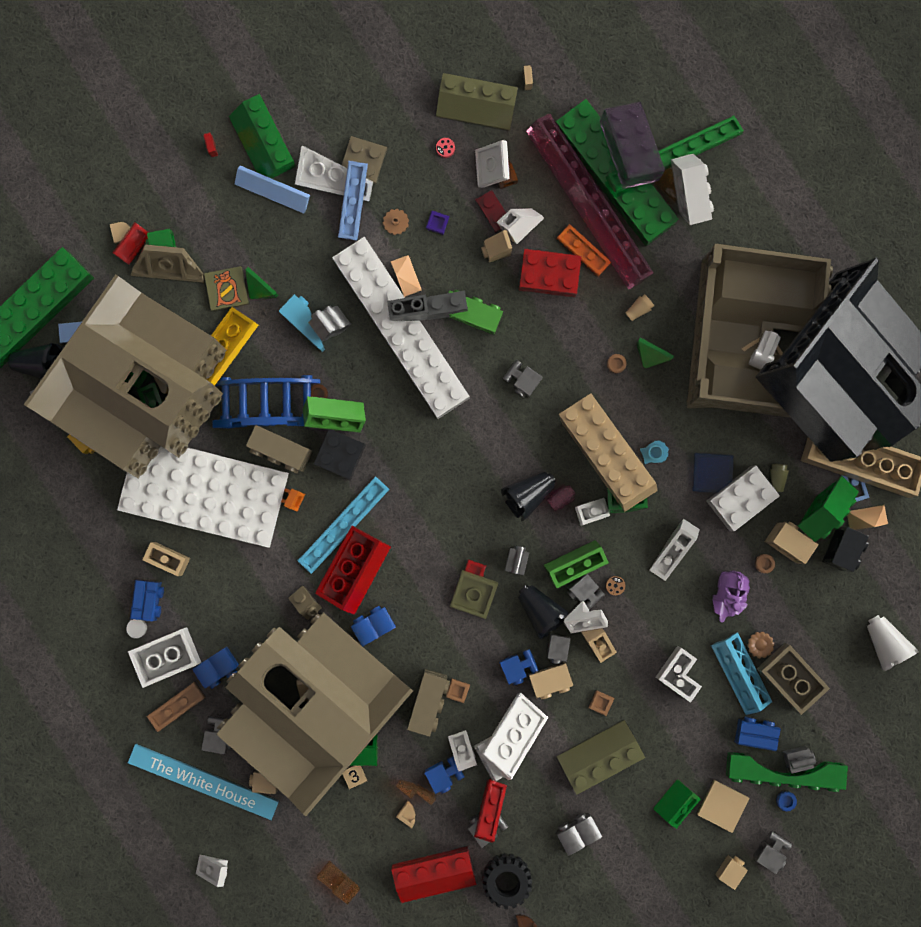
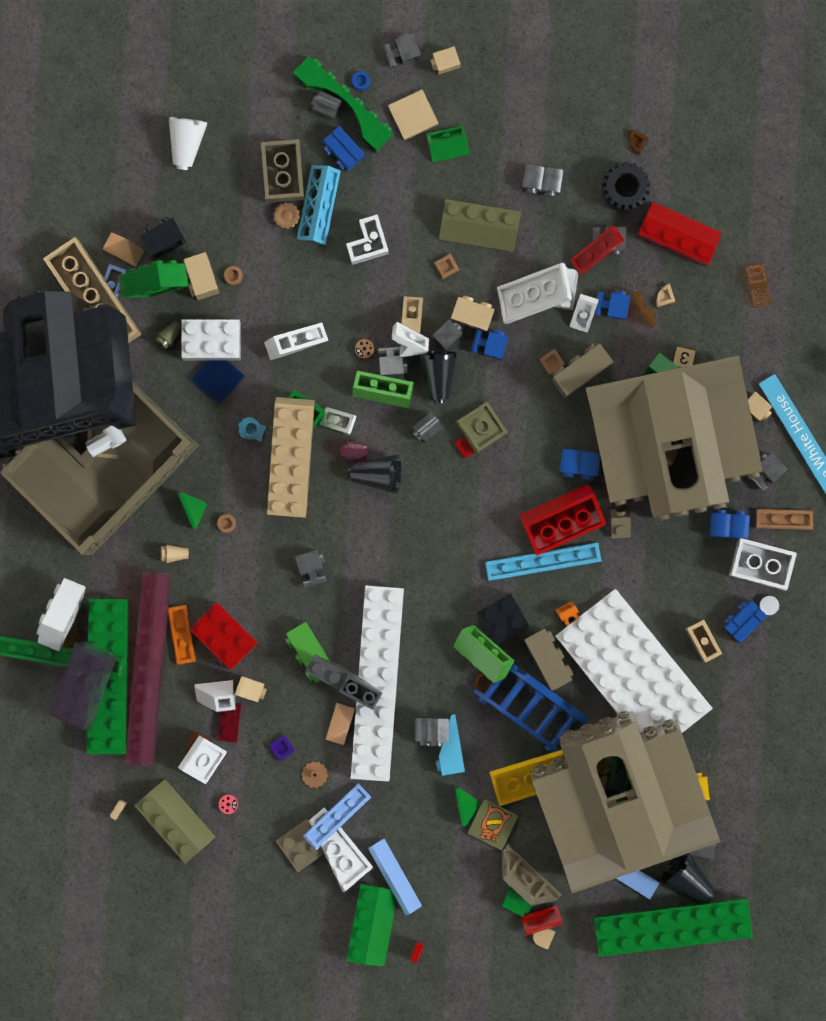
camera: 150 degrees left, 0 degrees up
medium lavender helmet [712,571,750,622] -> none

